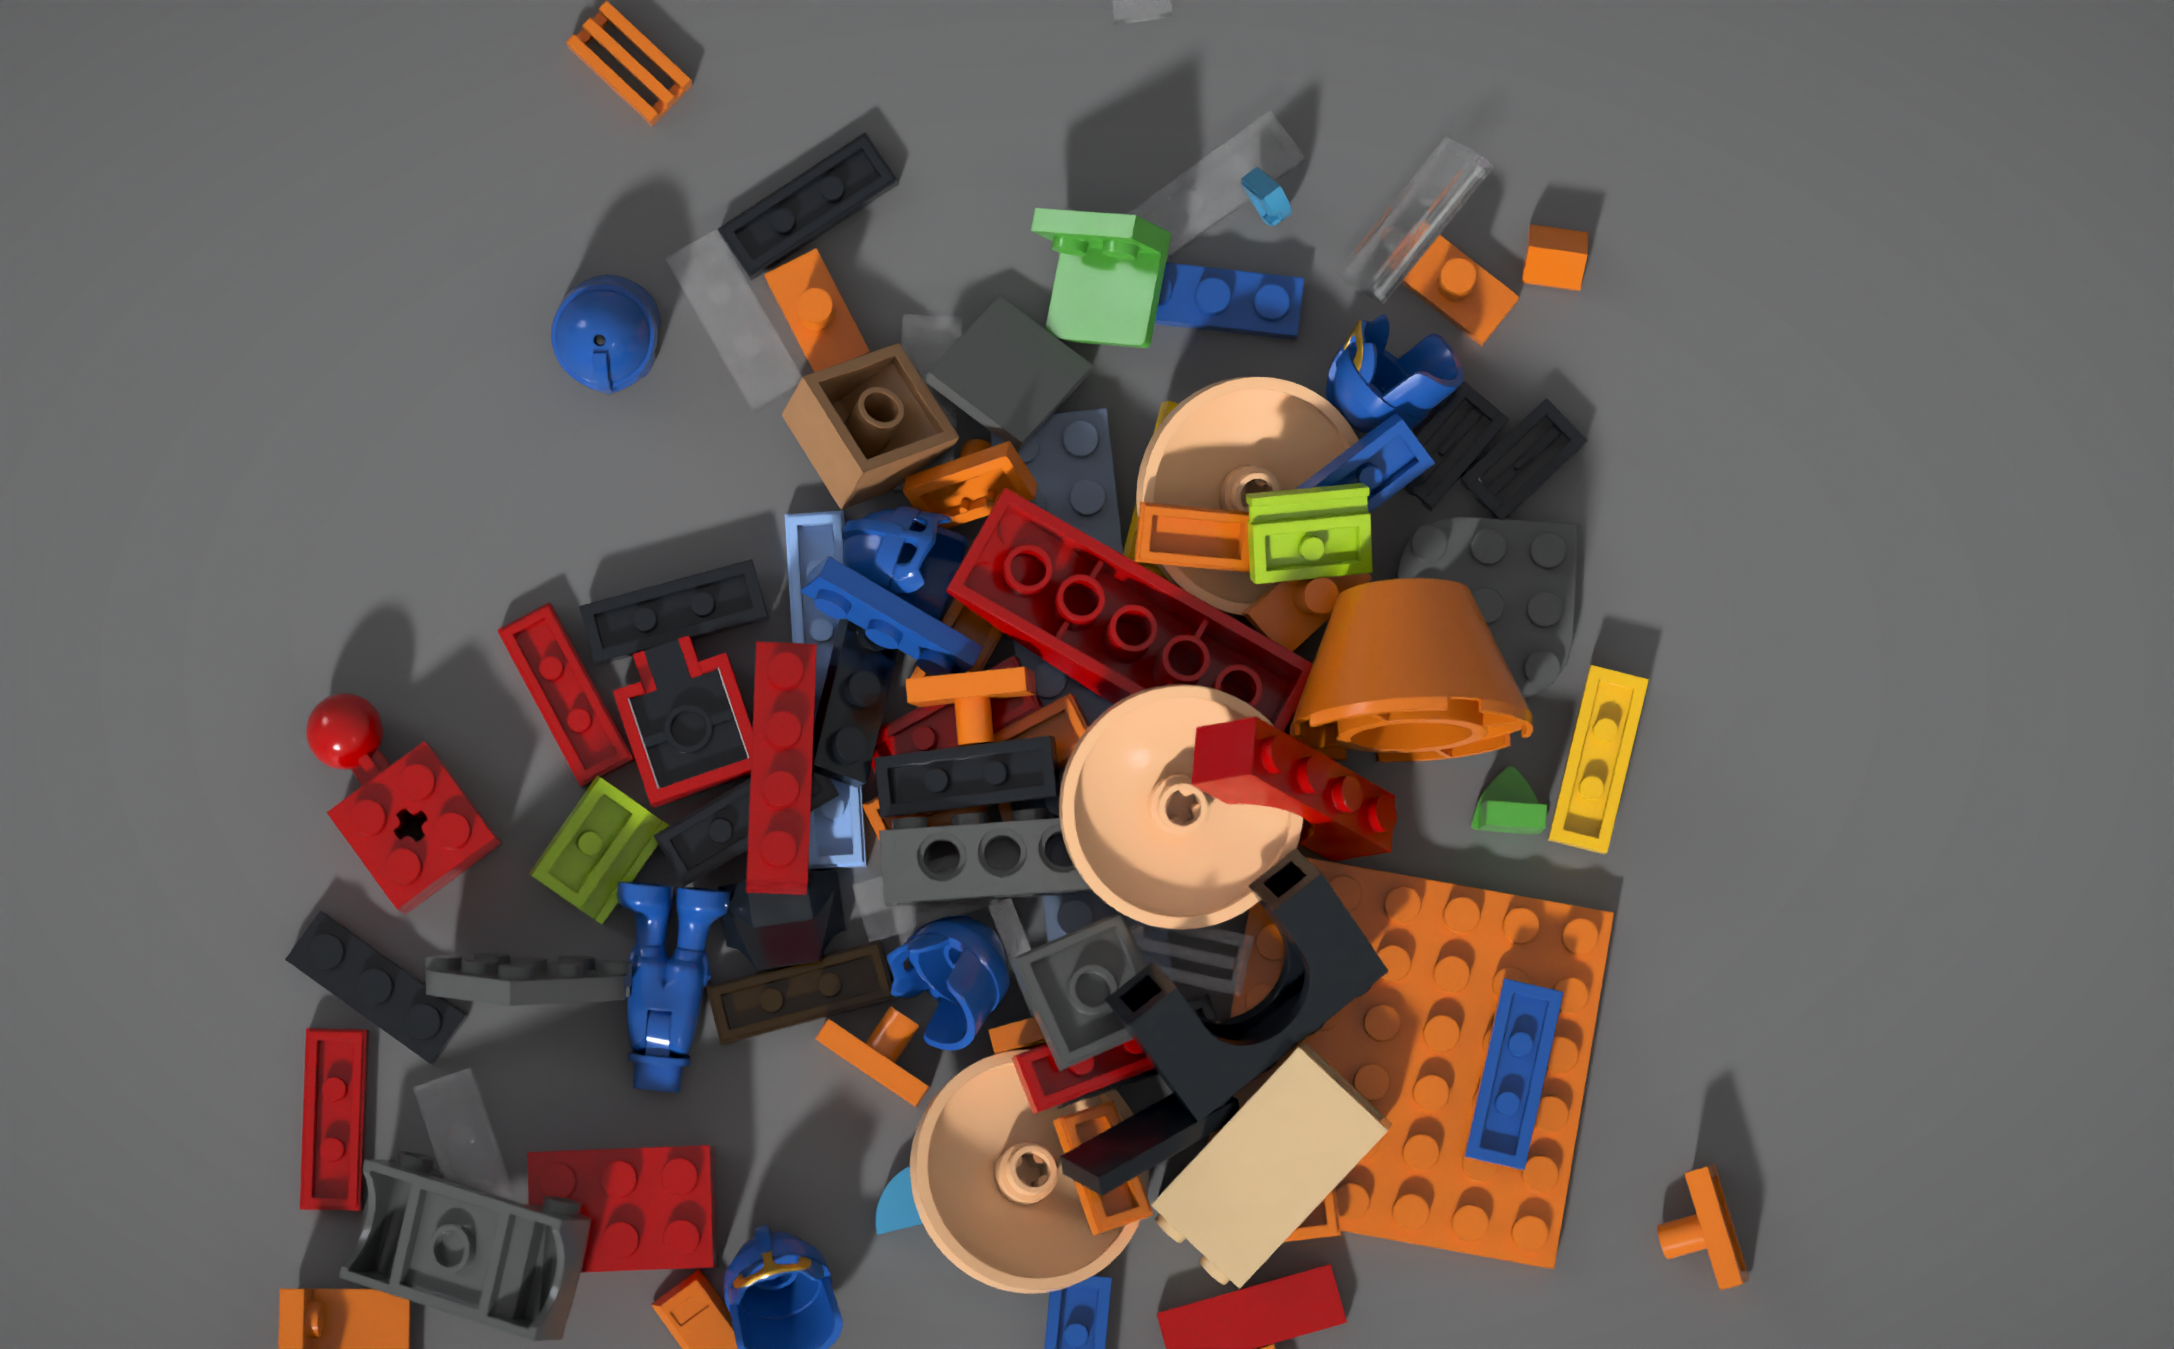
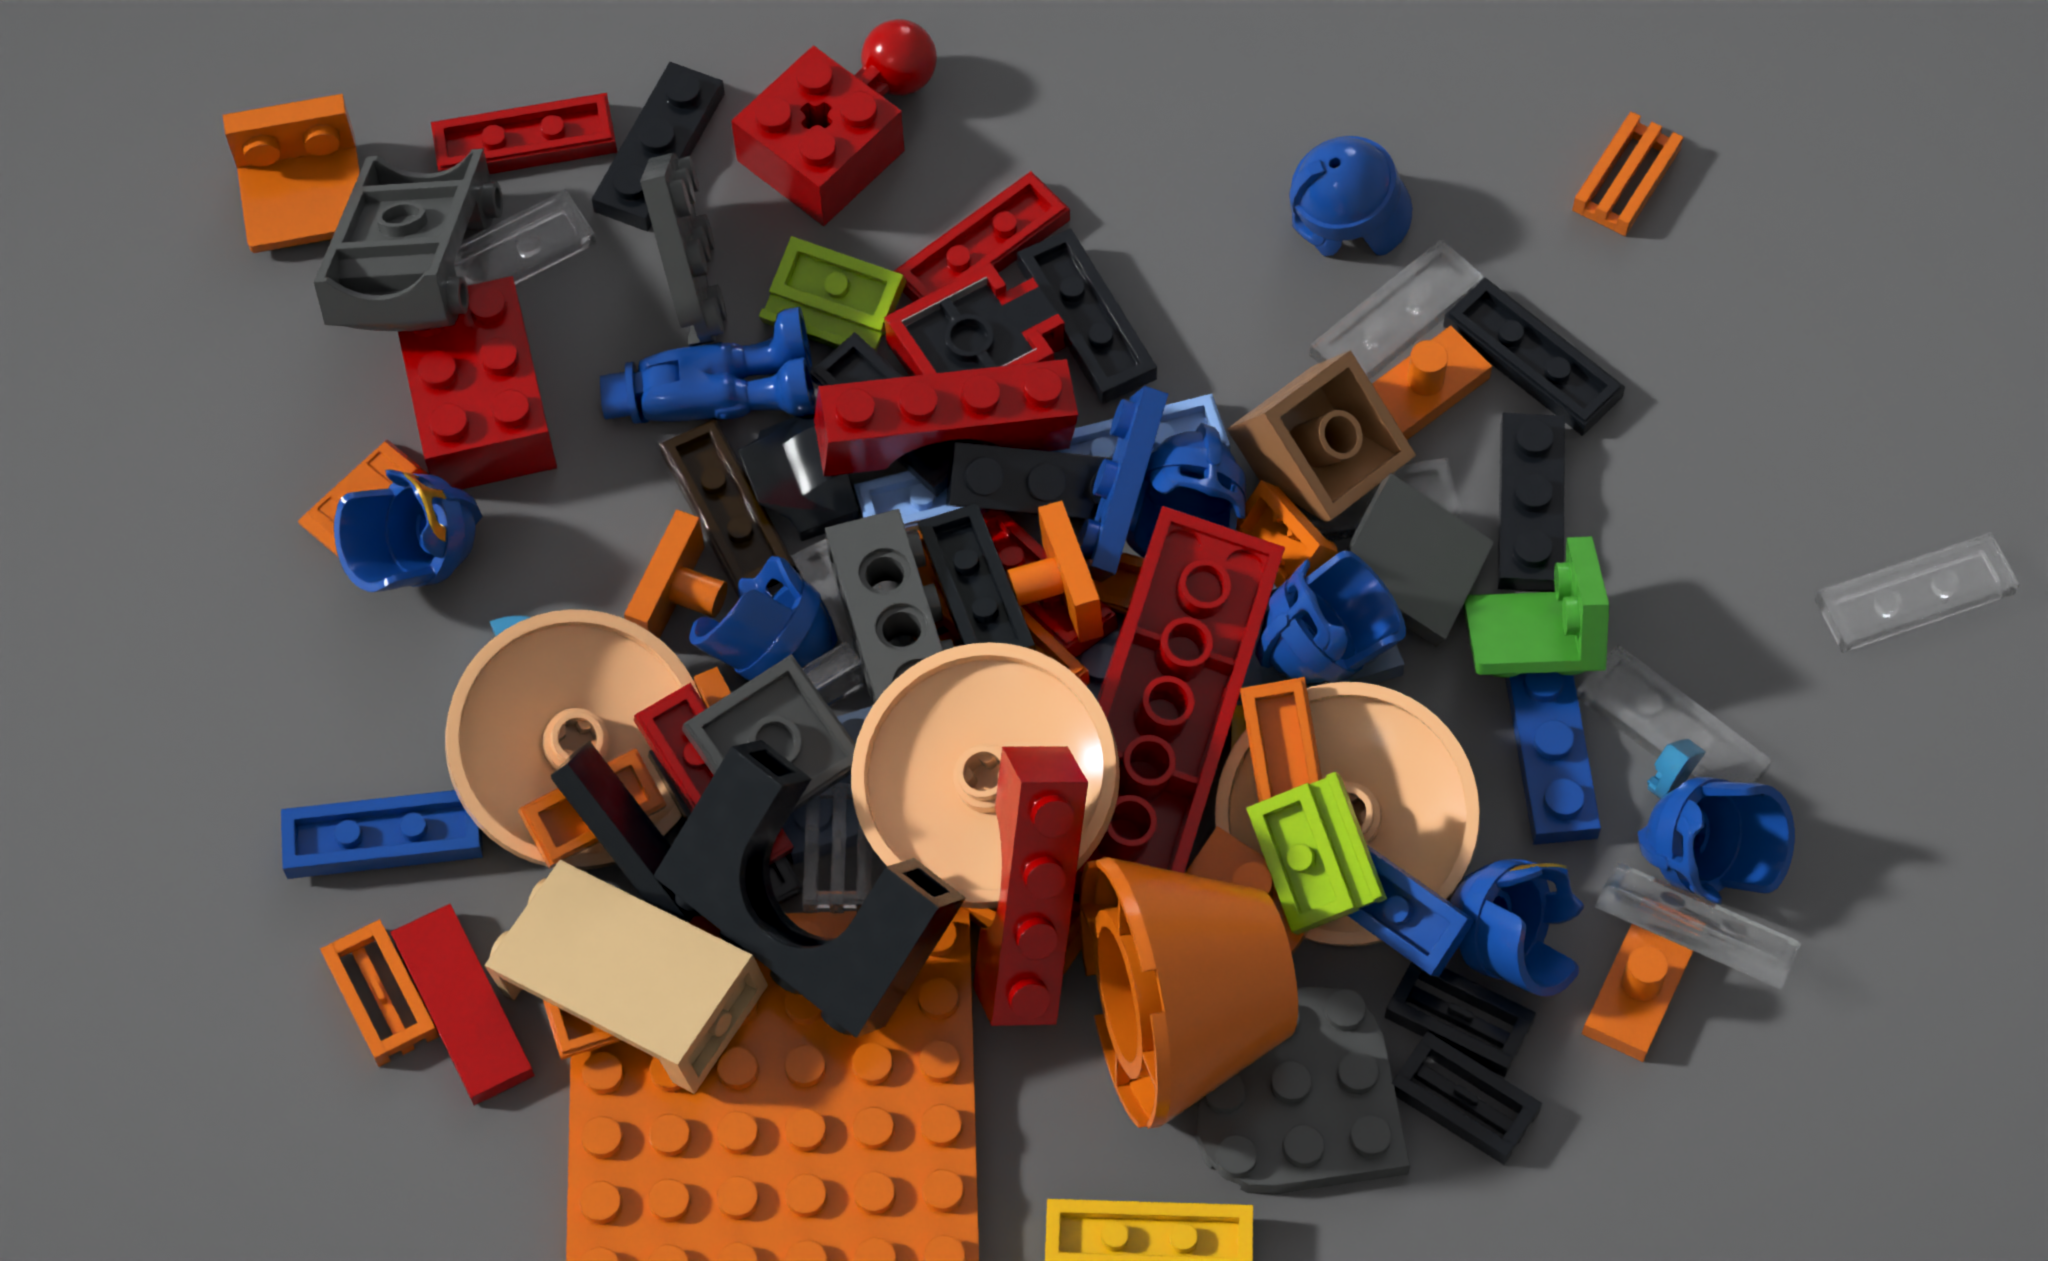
camera: 80 degrees right, 20 degrees down
blue plate [1463,978,1563,1170] -> none
bright green tile [1470,766,1547,834] -> none
orange slope [1521,224,1588,291] -> none
none -> blue helmet [1255,551,1406,684]
none -> black plate [1498,413,1565,592]
none -> blue helmet [1638,777,1795,905]

